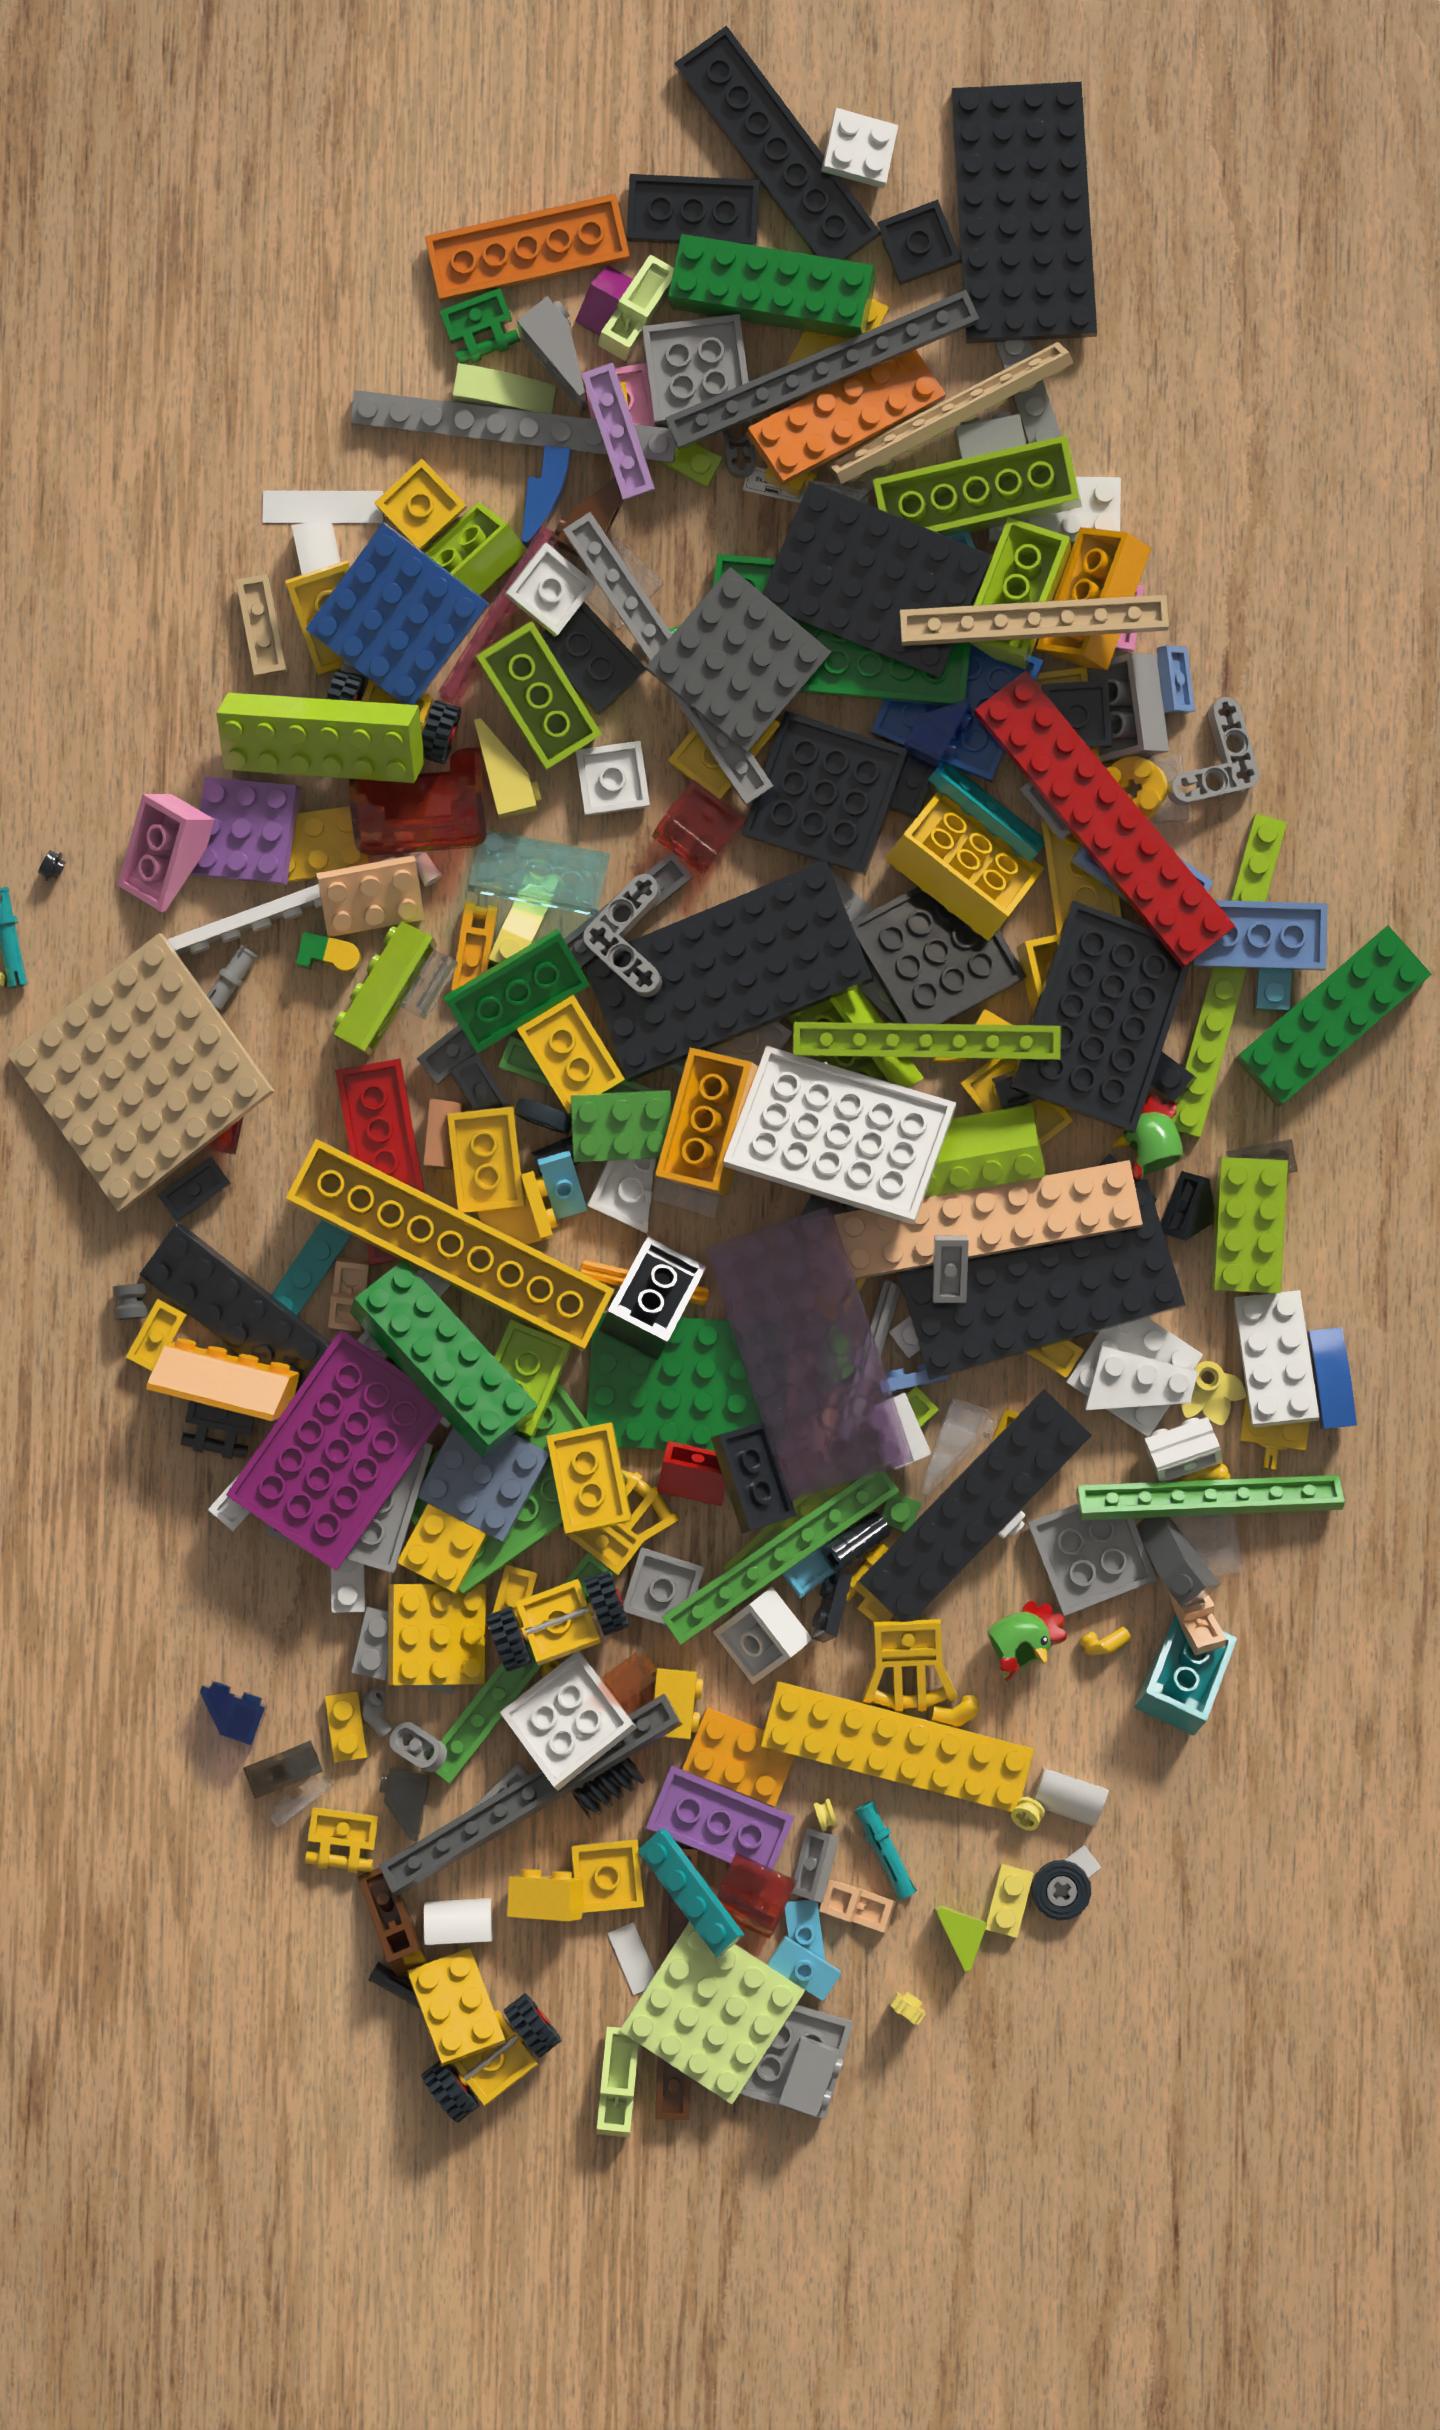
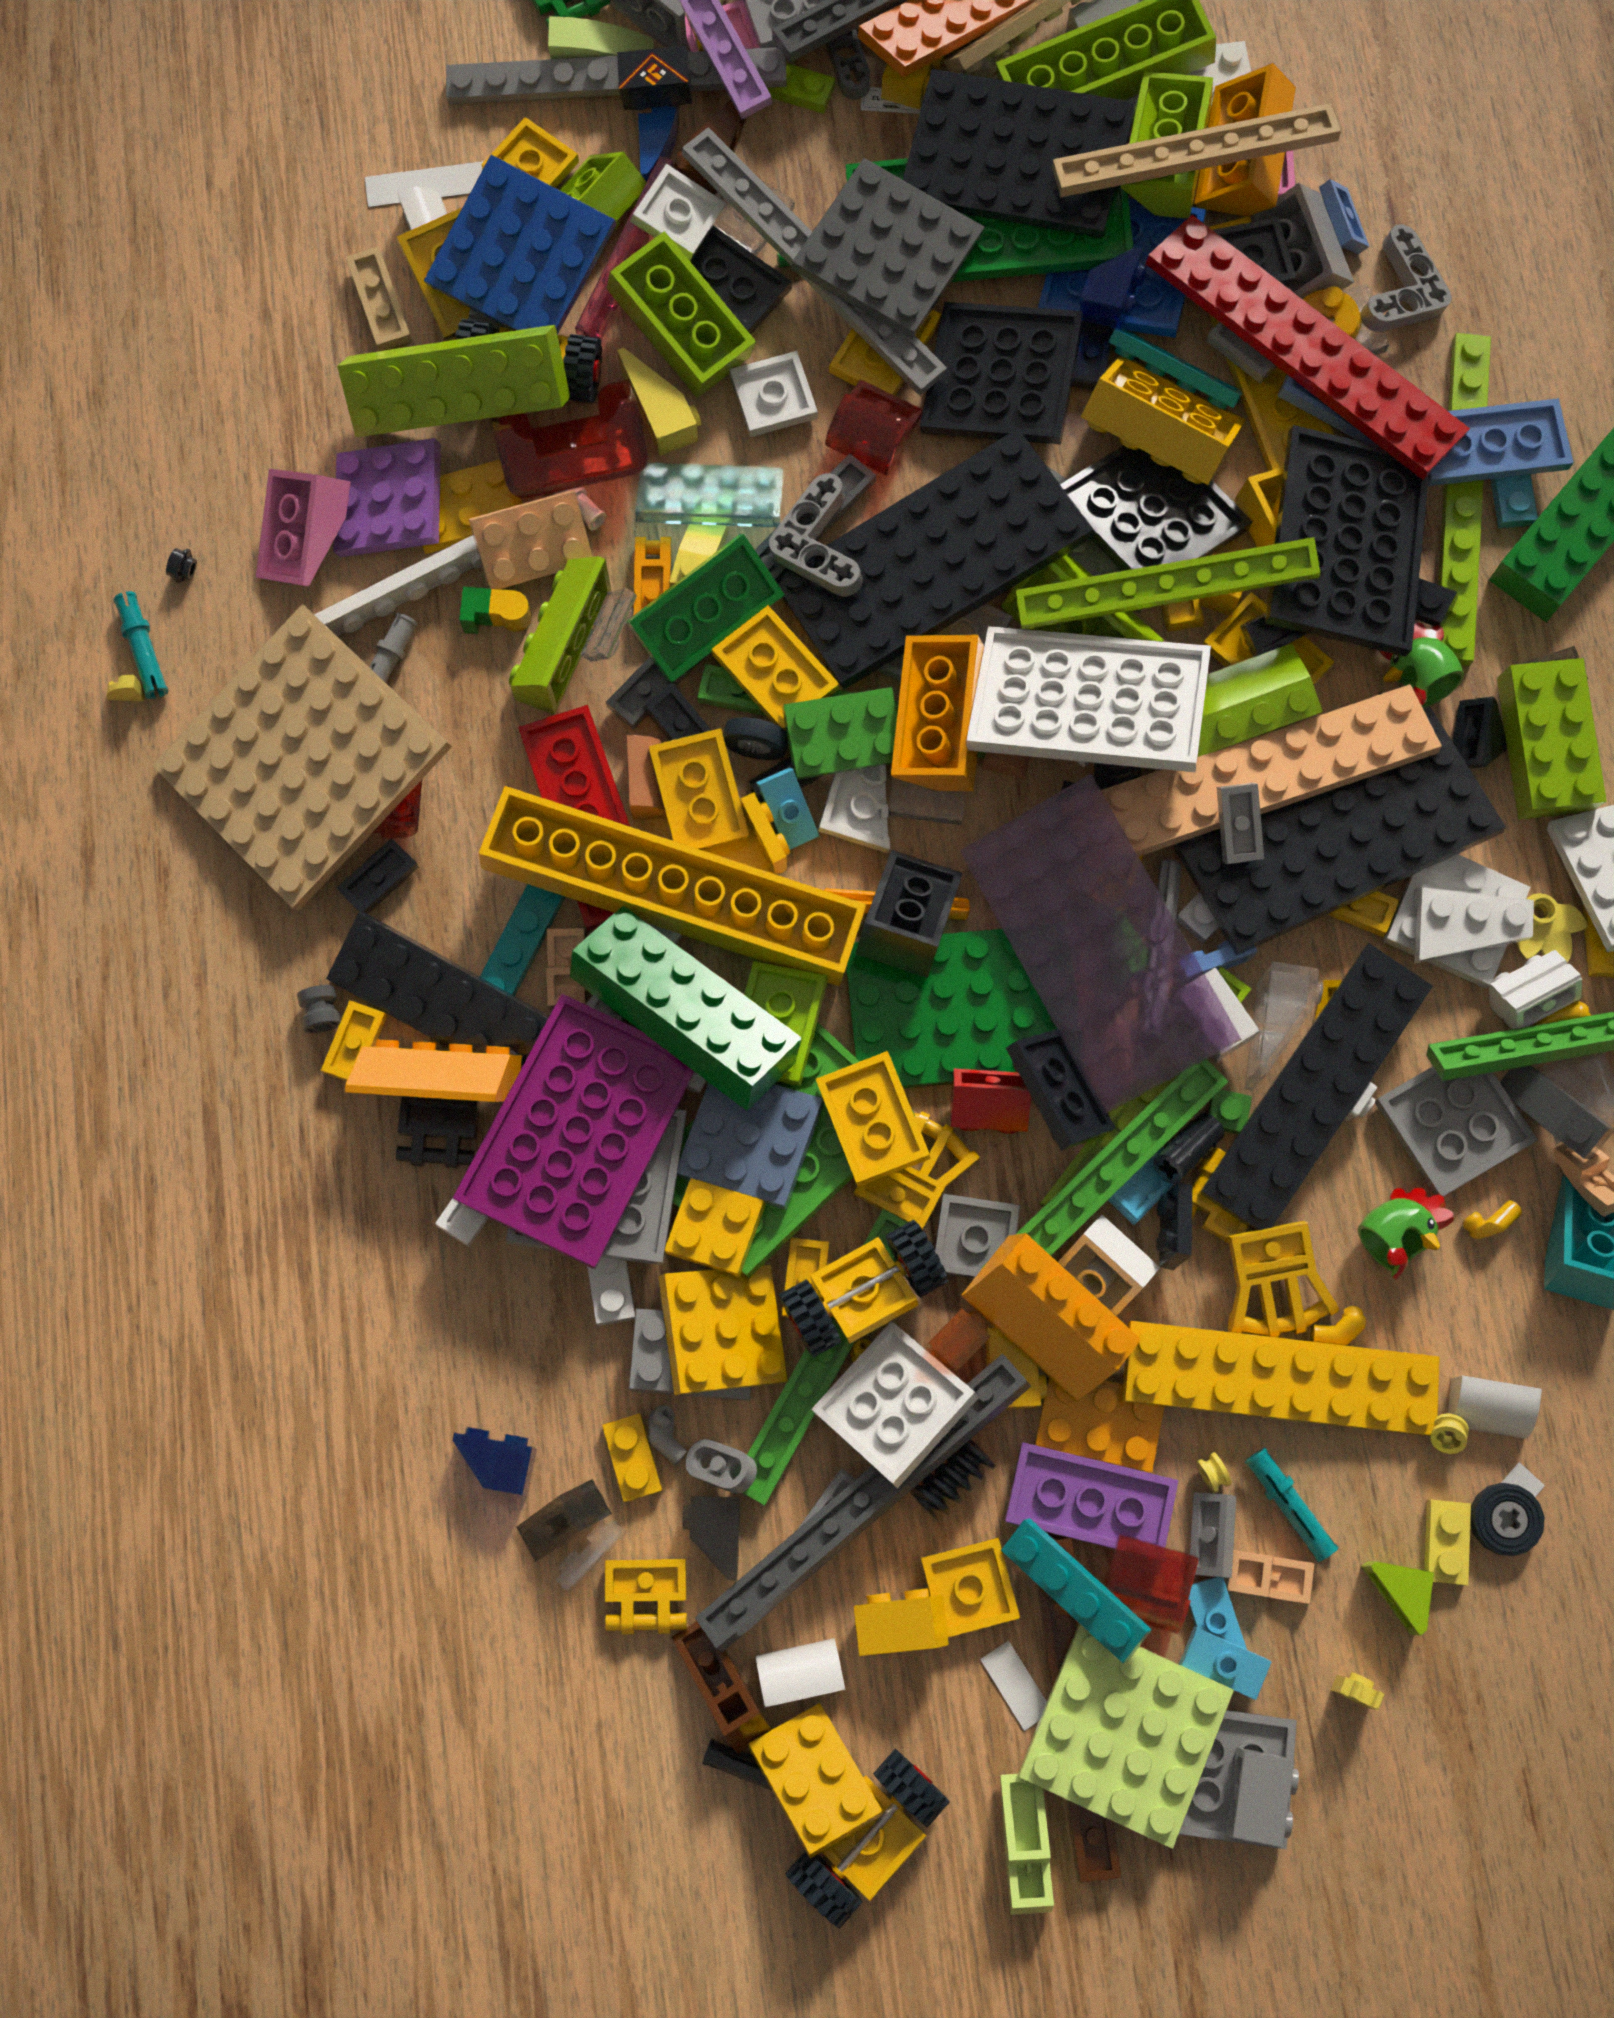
camera: 10 degrees left, 10 degrees down
none -> black brick [617,46,692,111]
none -> light orange slope [961,1233,1141,1401]

